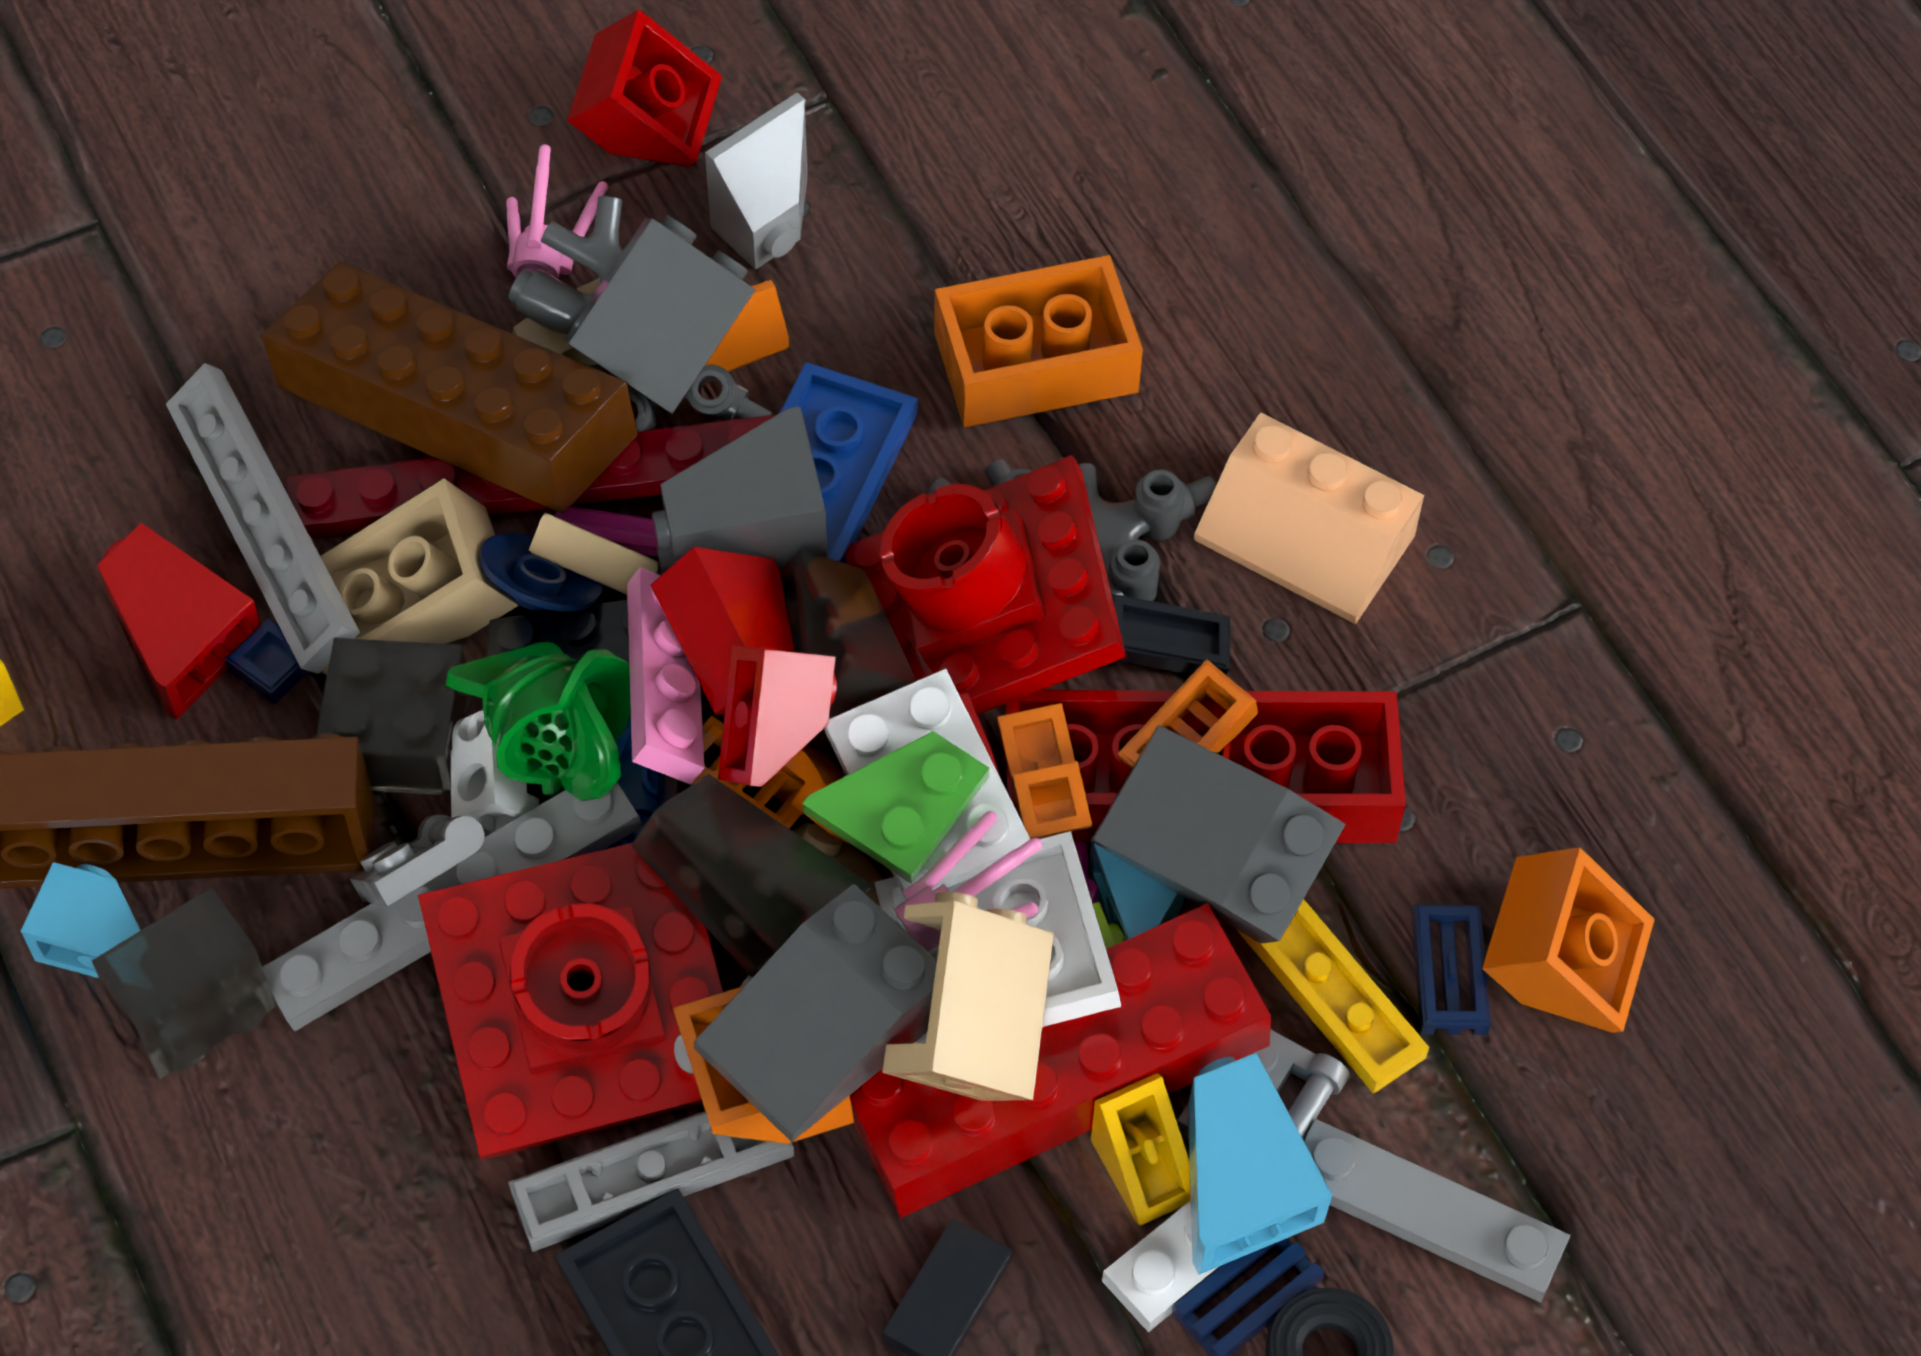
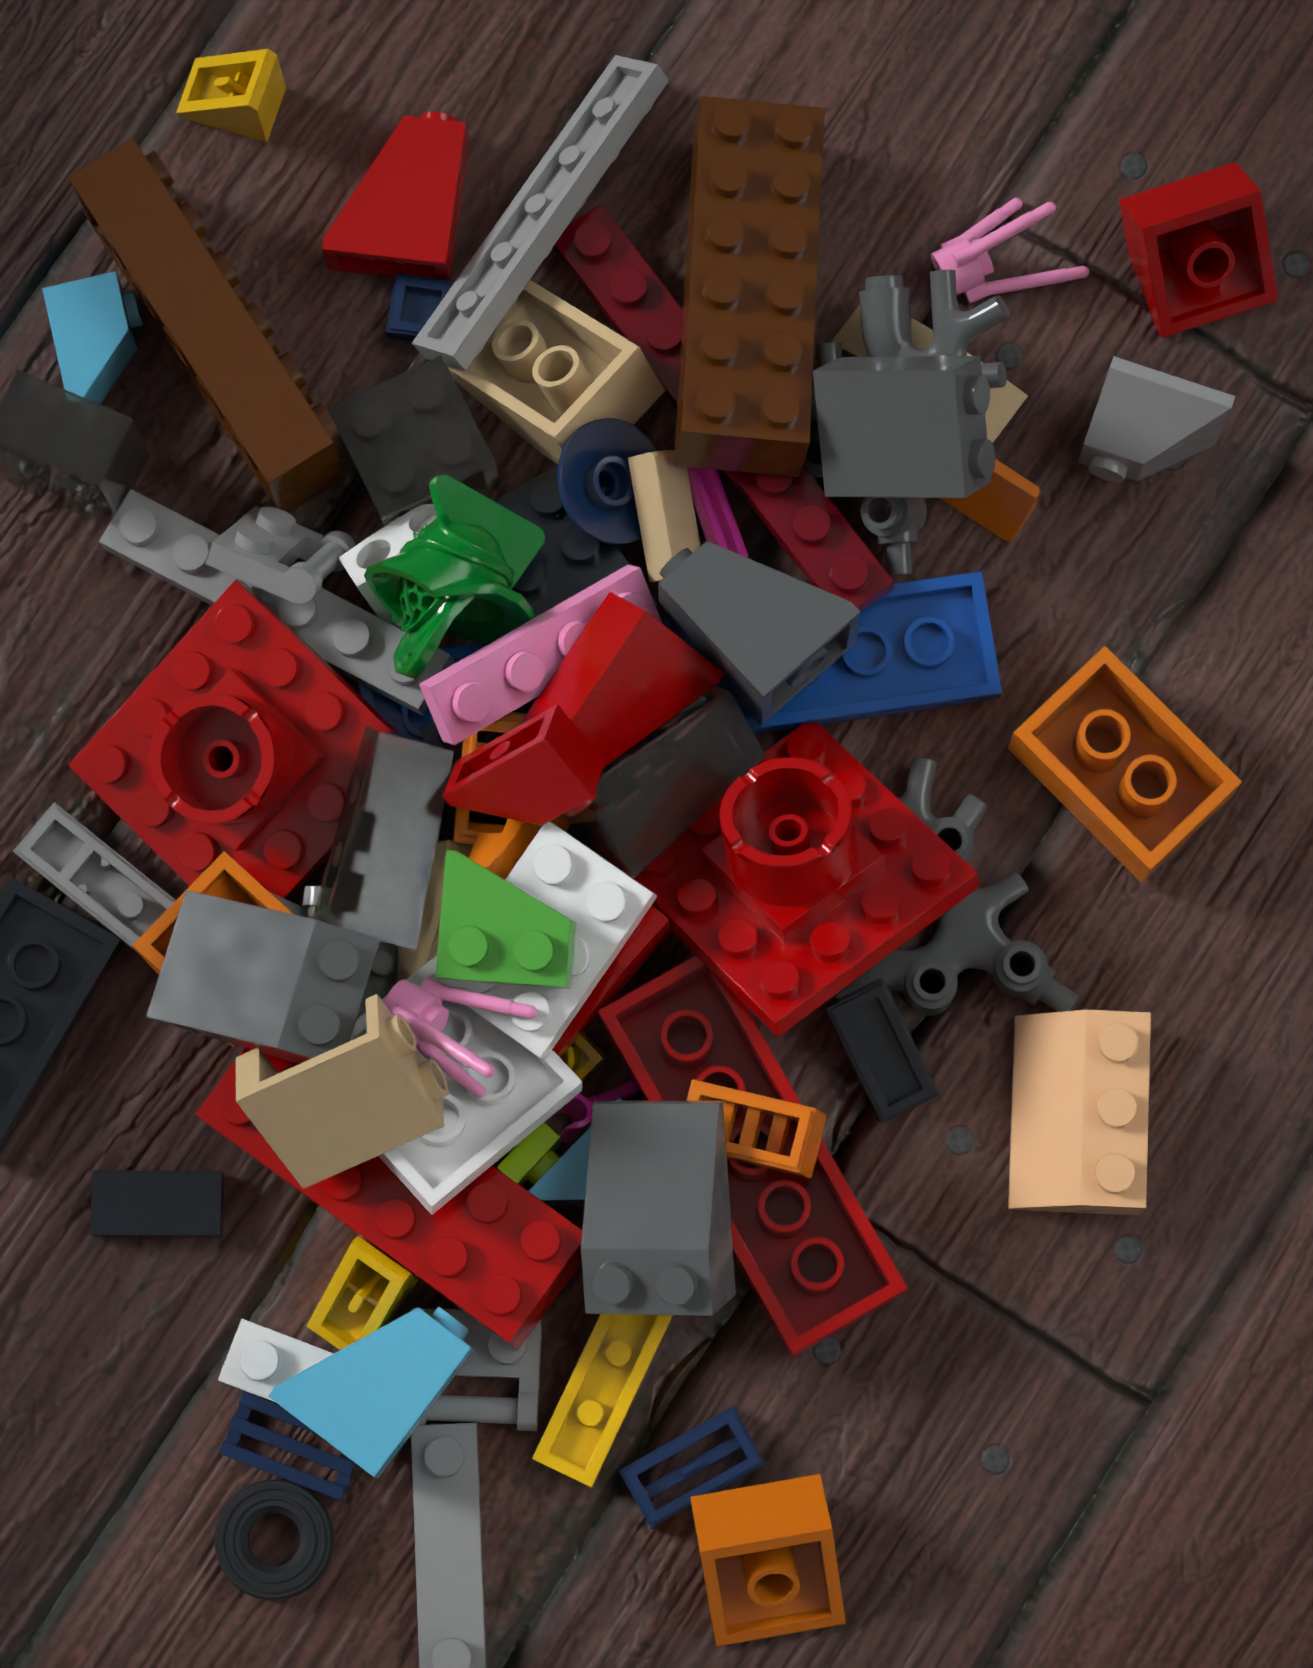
camera: 65 degrees right, 20 degrees up
orange slope [997,703,1092,839] -> none

